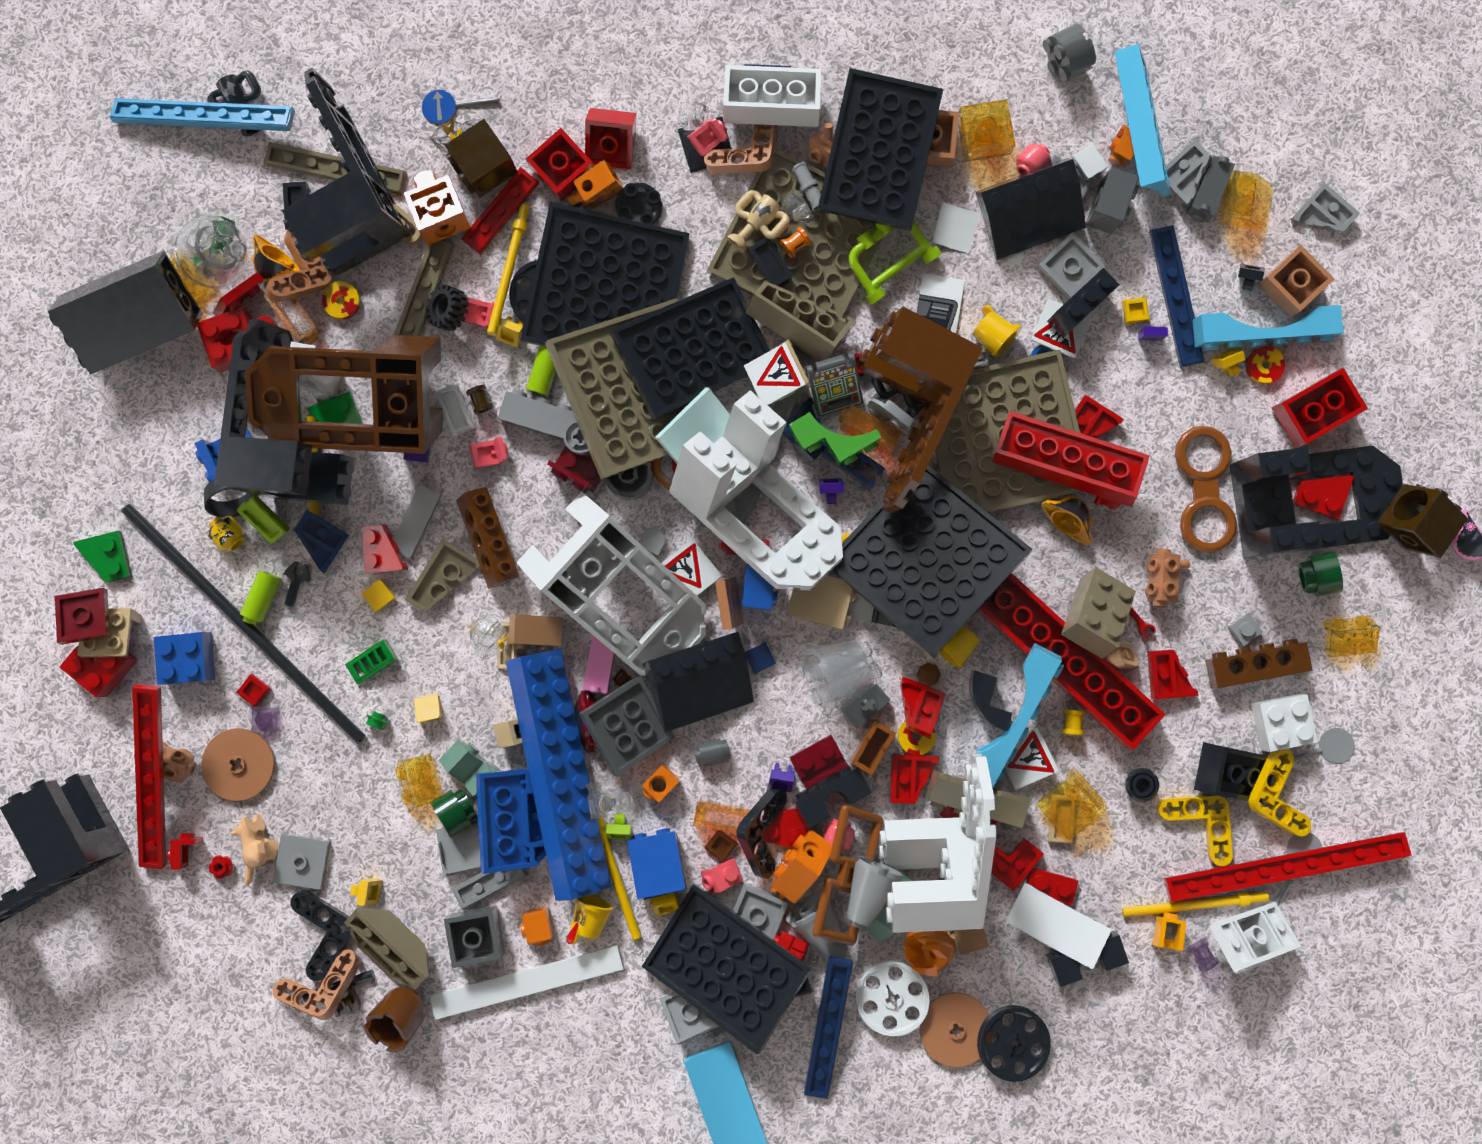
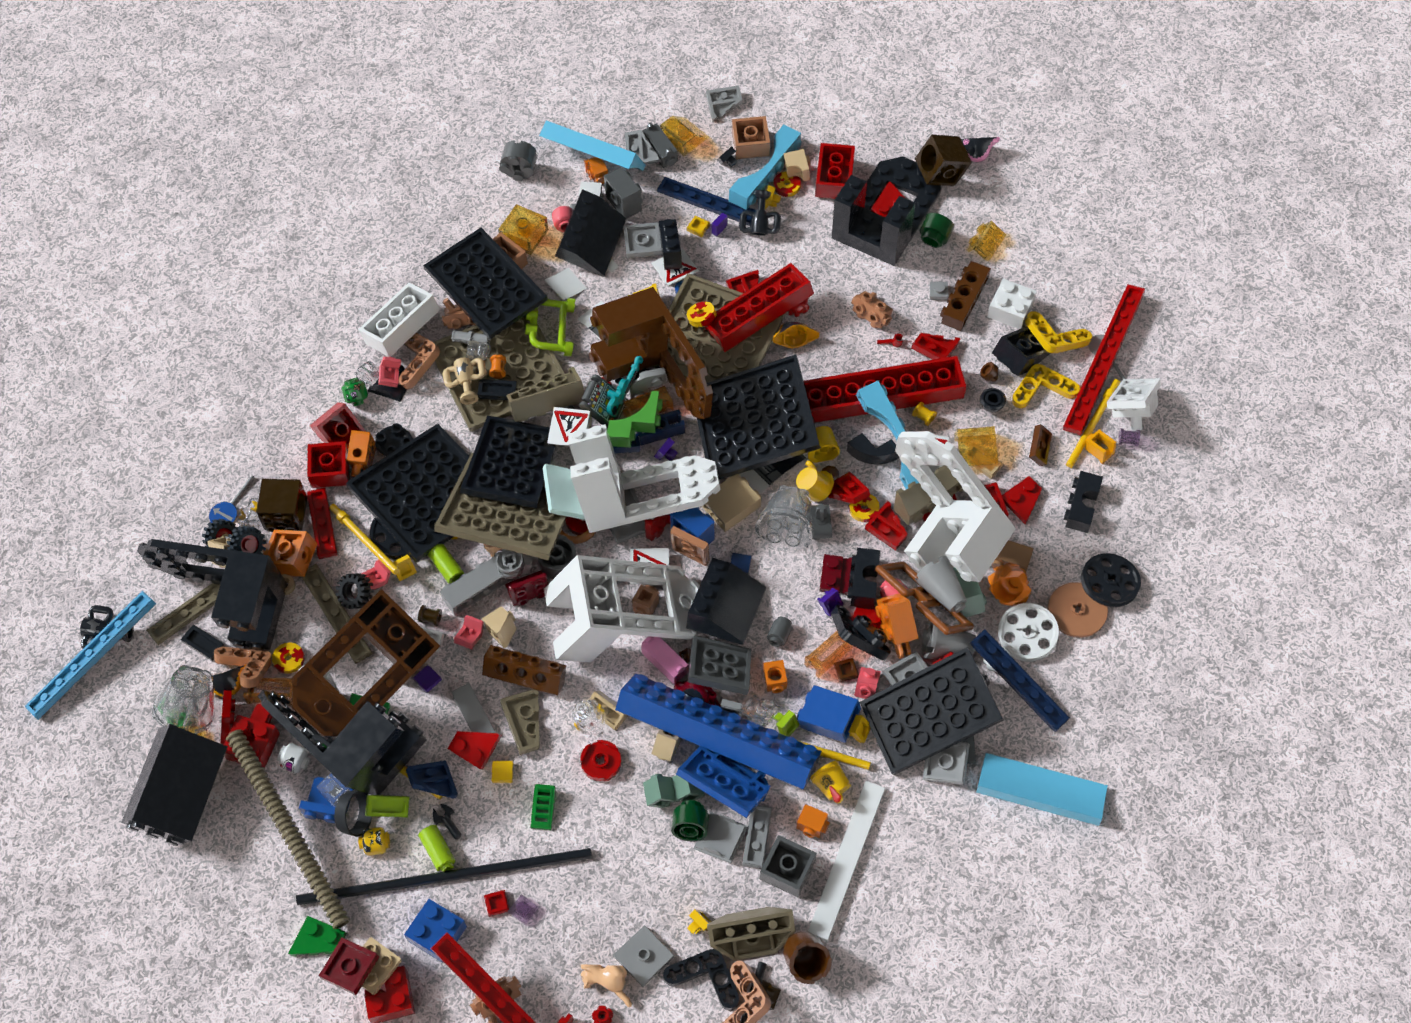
camera: 55 degrees left, 25 degrees down
nougat piece [201,728,275,801] -> none
green plate [366,711,389,730] -> none
clear yellow bracket [395,753,441,809] -> none
yellow slope [414,694,443,723] -> none
medium nougat brick [508,614,563,651] -> none
dark orange brick [849,720,897,775] -> none
white sticker [1006,883,1111,969] -> none
dark tan brick [1061,567,1136,658] -> none
light nougat plate [1106,642,1139,670] -> none
dark orange bar [1175,426,1237,553] -> none
light grey piece [1281,728,1355,764] -> none
none -> black brick [202,519,267,568]
none -> dark tan piece [226,729,350,929]
none -> green head [341,378,368,406]
none -> tan slope [482,606,517,648]
none -> red plate [580,740,622,781]
none -> teal piece [607,356,643,417]
none -> nougat brick [632,585,660,615]
none -> yellow piece [687,301,716,327]
none -> light grey tile [721,699,742,716]
none -> black piece [739,190,781,236]
none -> tan brick [783,149,811,181]
none -> yellow hat [796,461,834,502]
none -> black plate [852,615,887,648]
none -> reddish brown tile [980,362,998,382]
none -> reddish brown plate [1029,424,1052,466]

